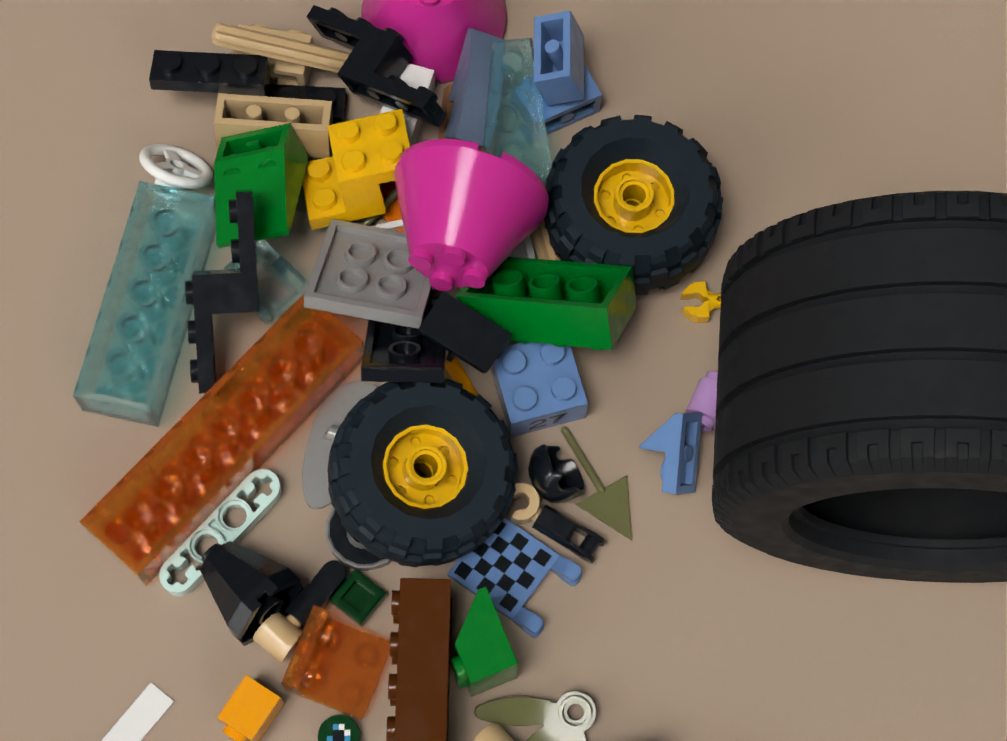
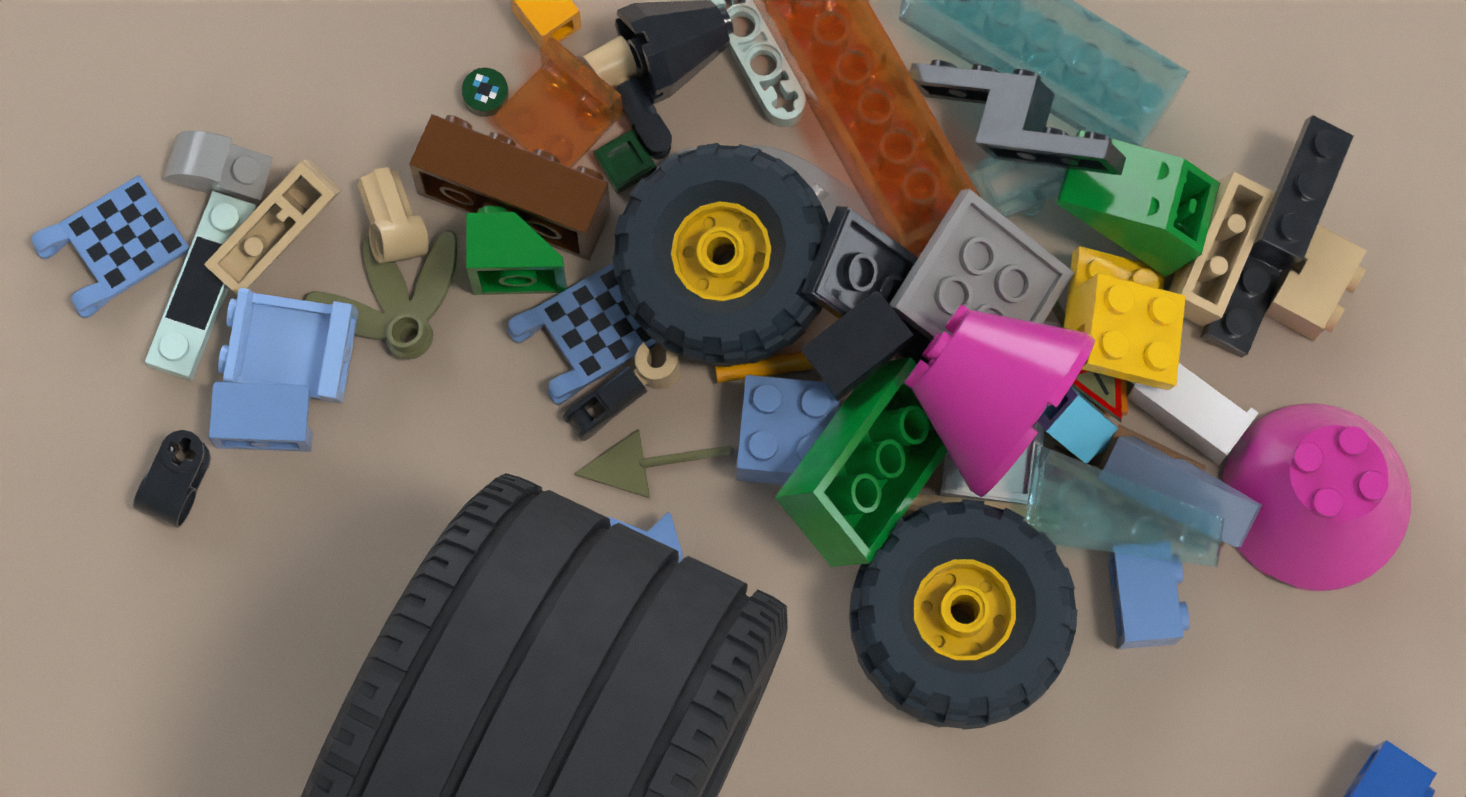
camera: 110 degrees right, 5 degrees up
white piece [139,144,213,195] -> none
tan axle [211,23,350,73] -> none
black bracket [306,5,446,127] -> none
black hair [528,444,585,504] -> none
medium blue brick [533,11,584,105] -> none
yellow bar [680,281,721,323] -> none

